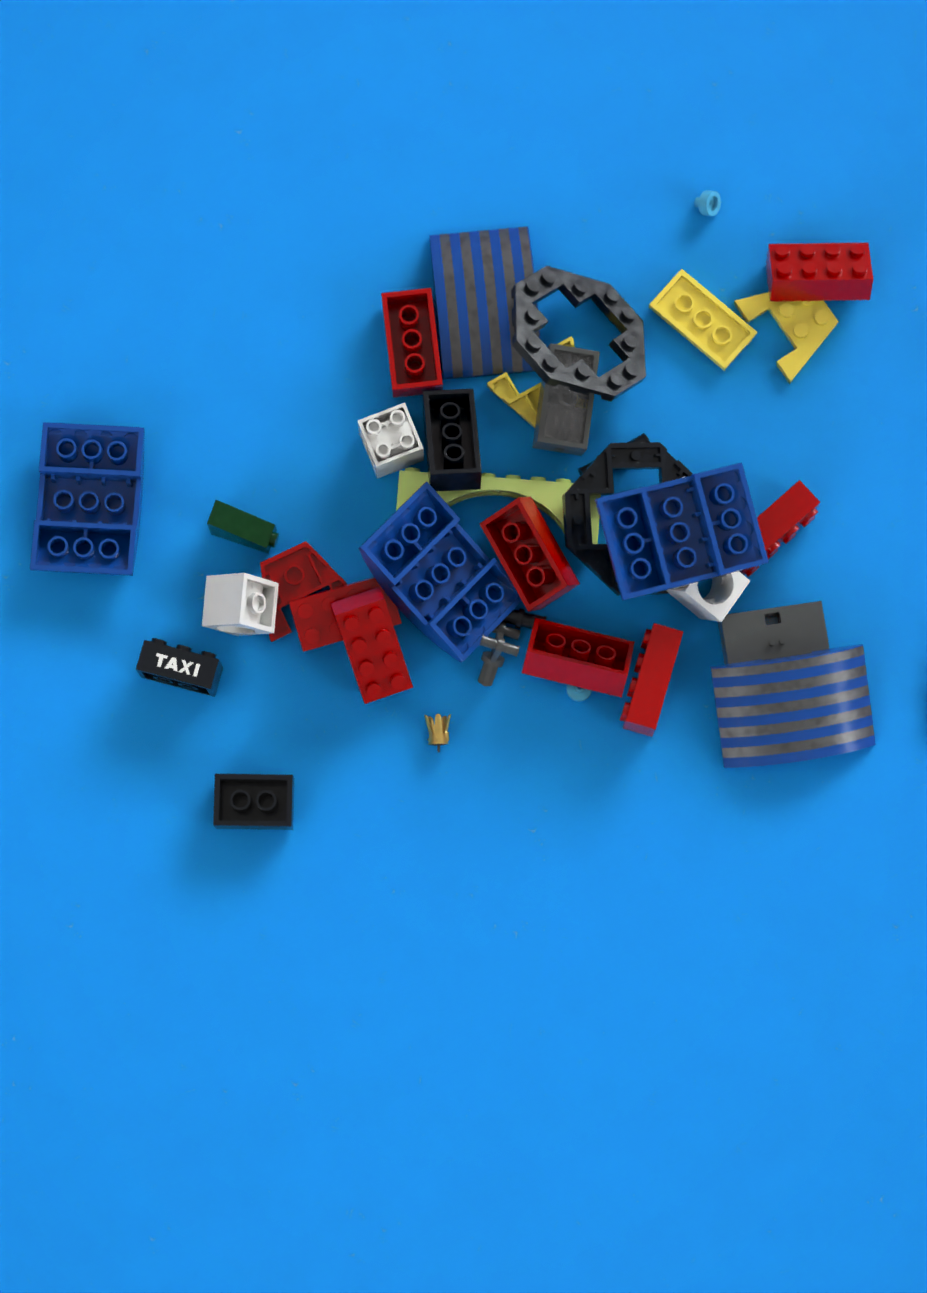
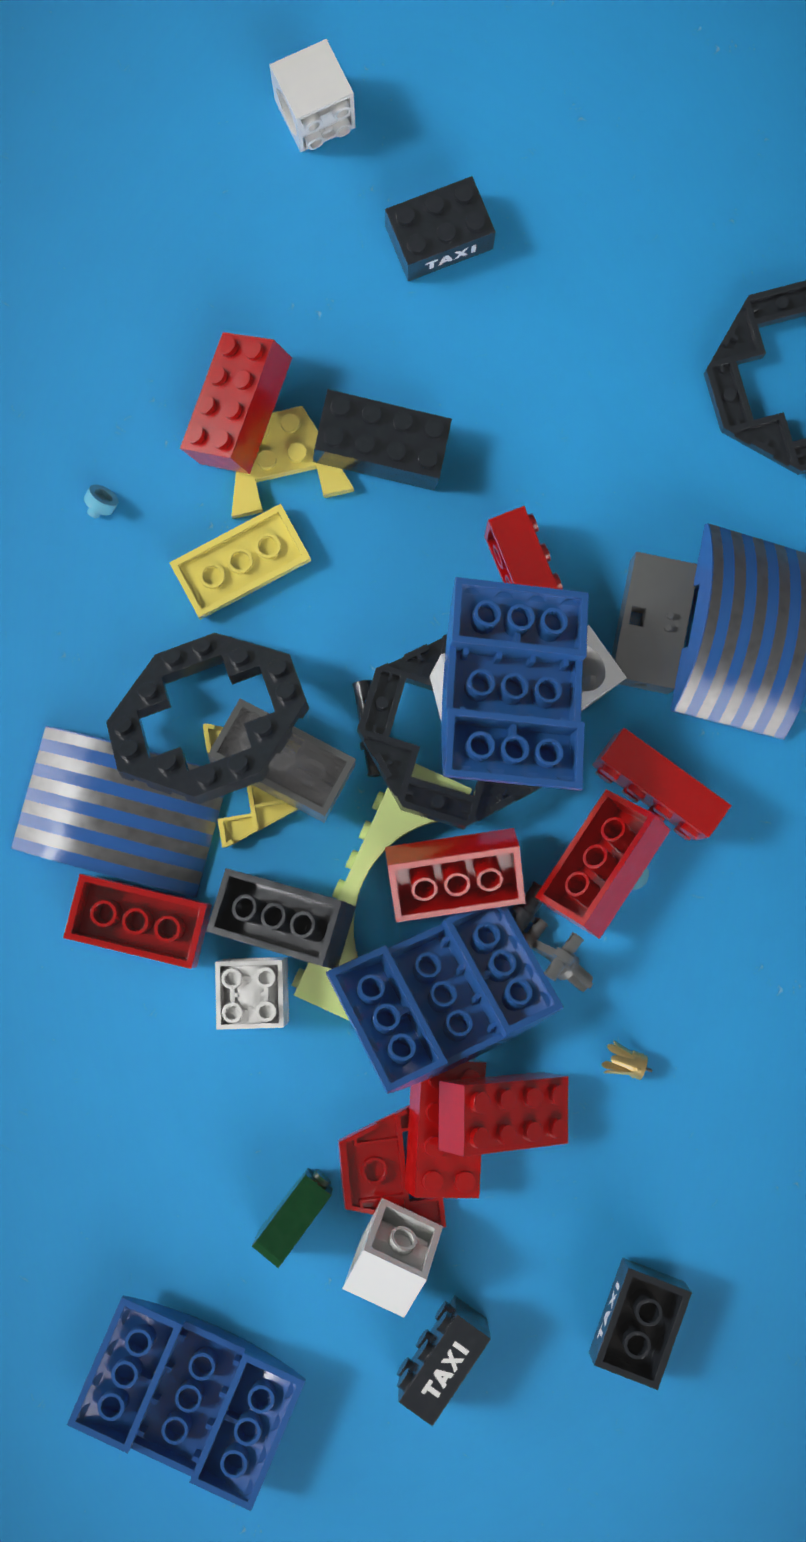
camera: 70 degrees left, 5 degrees up
none -> black brick [313,389,452,491]

